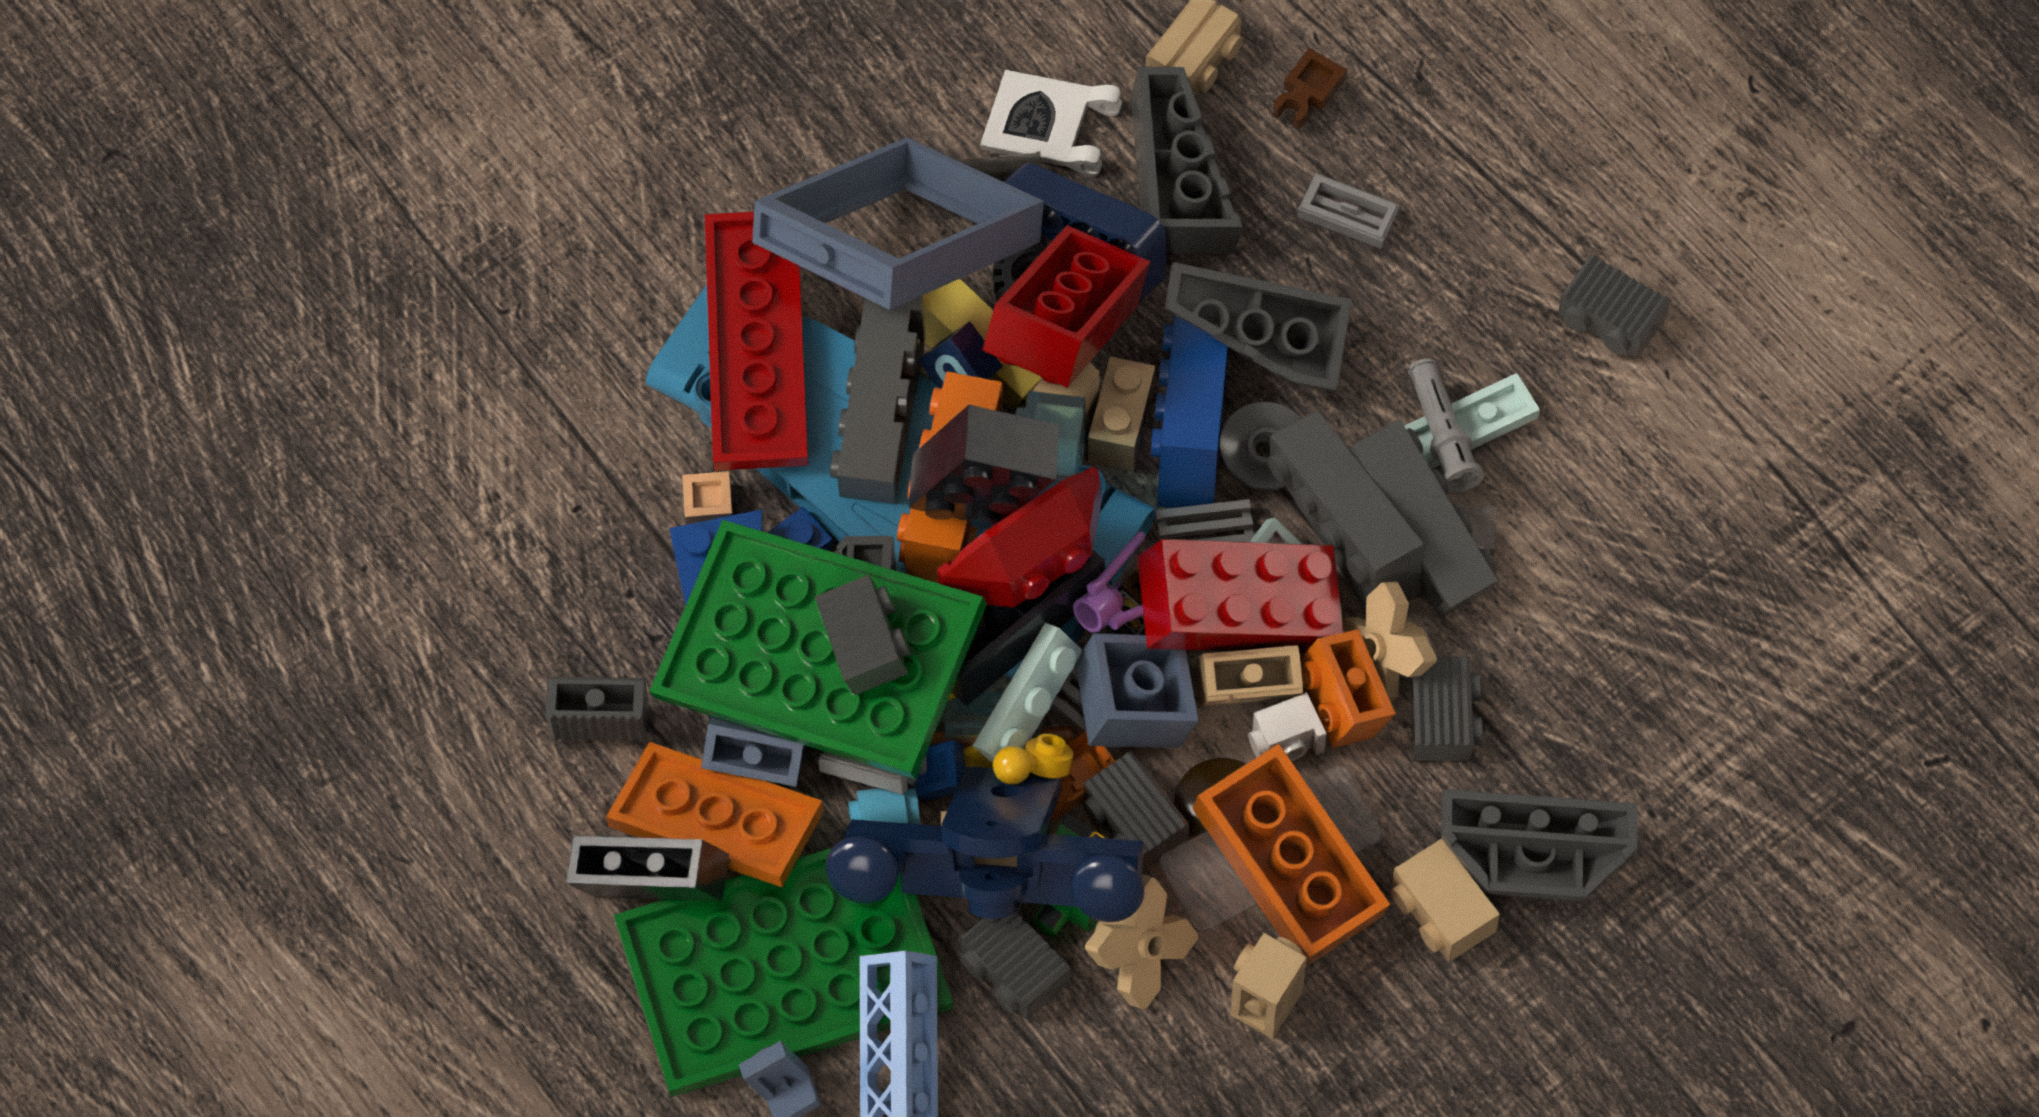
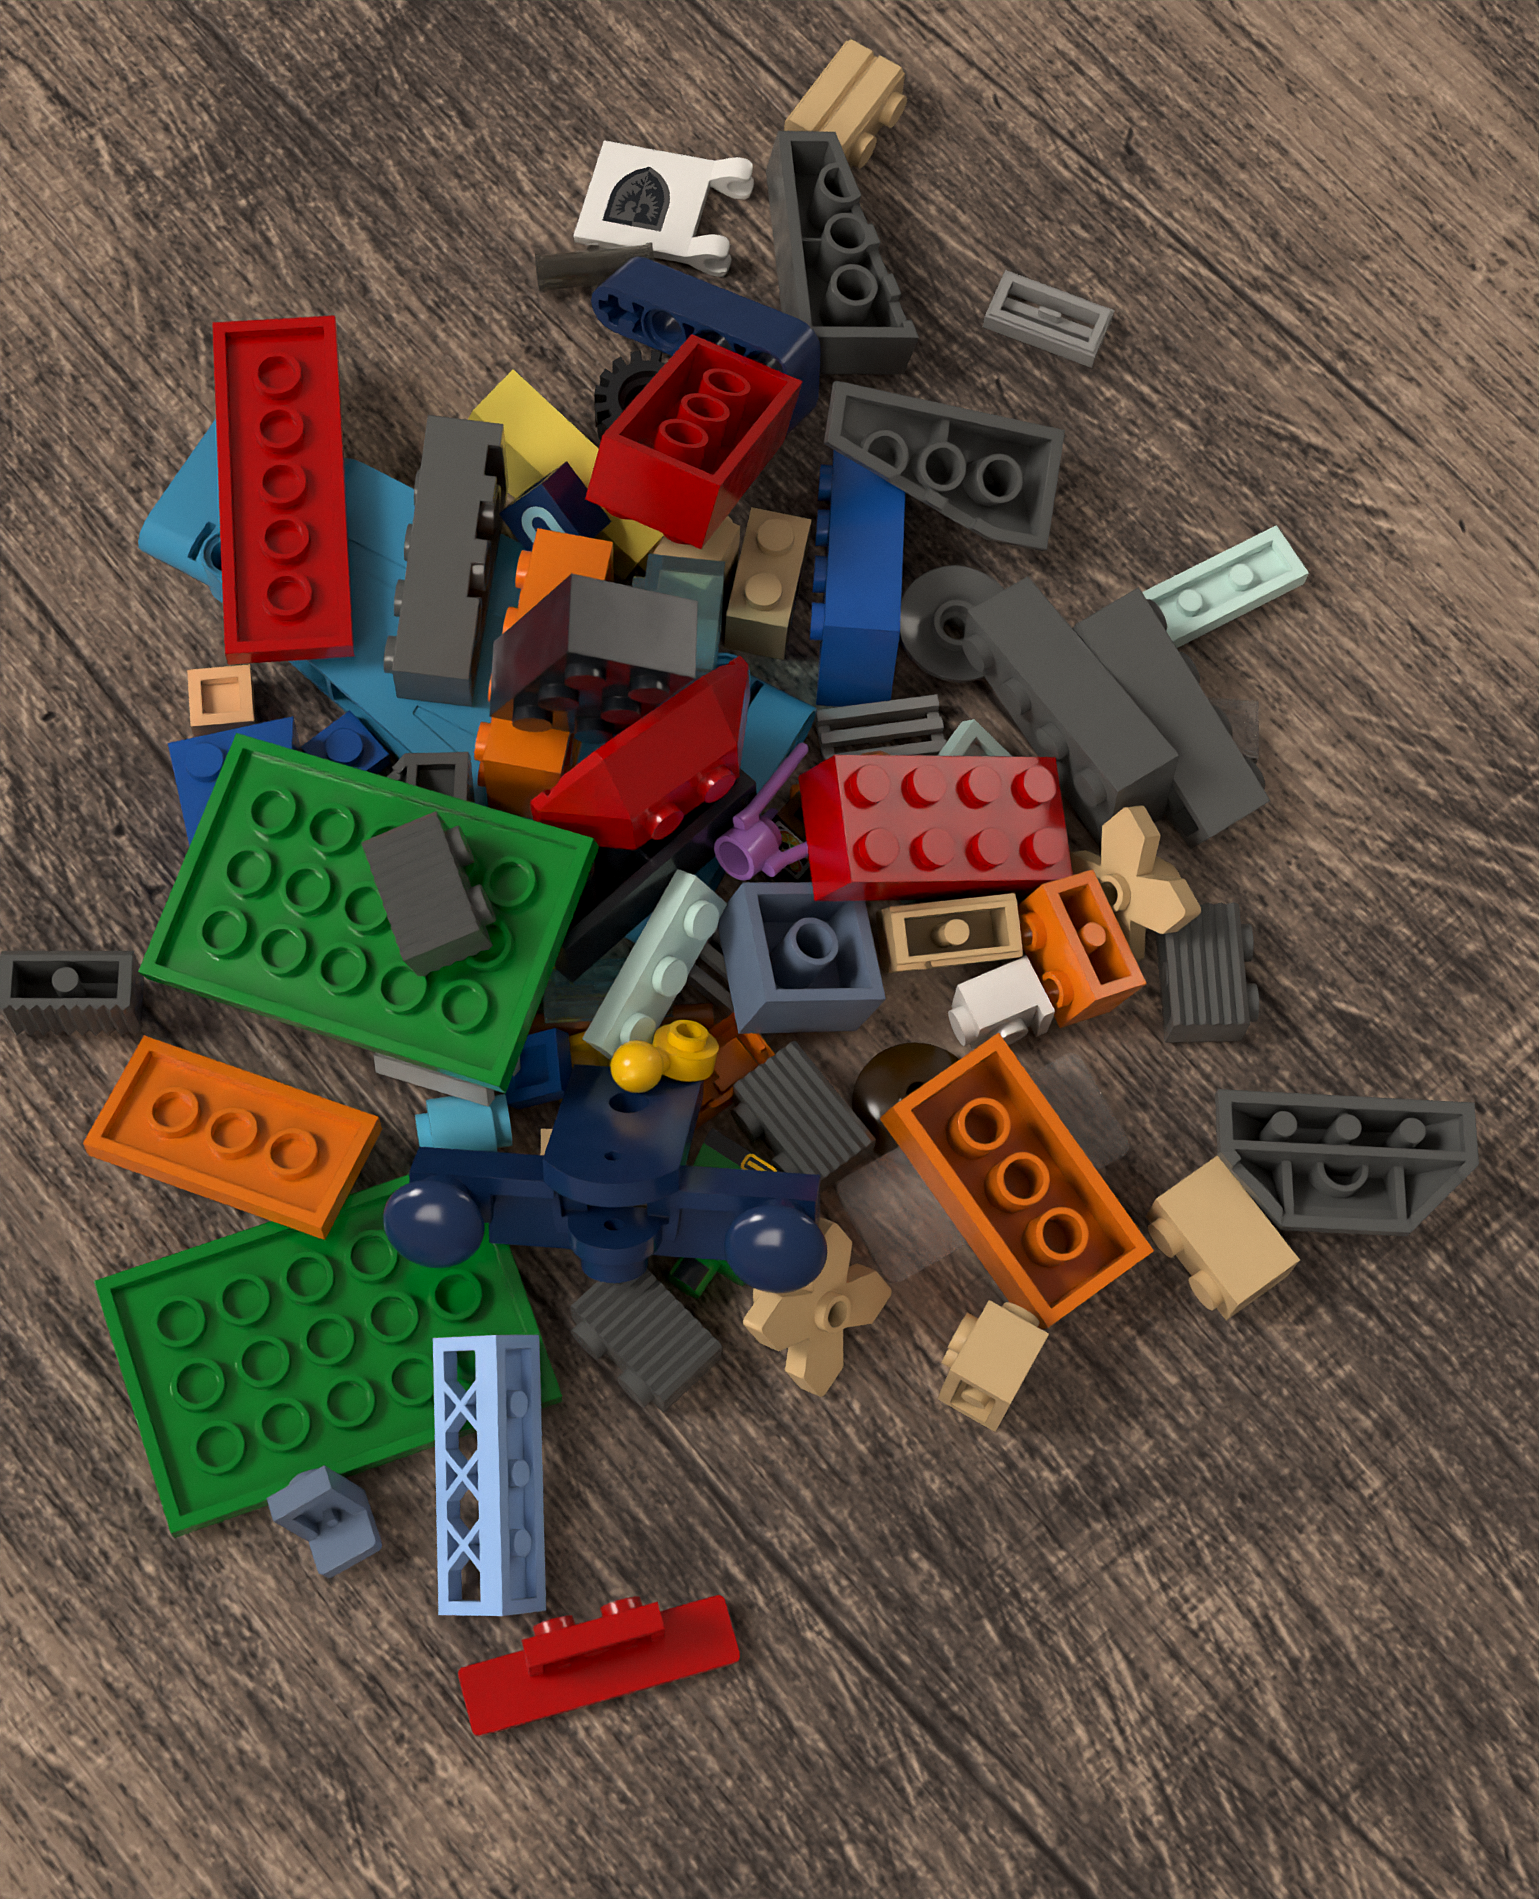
camera: 10 degrees left, 5 degrees up
black brick [566,836,729,902] -> none
sand blue brick [701,716,807,787] -> none
sand blue window [752,137,1044,310] -> none
reddish brown plate [1273,48,1347,130] -> none
light grey pin [1408,358,1484,493] -> none
dark grey brick [1558,255,1670,359] -> none

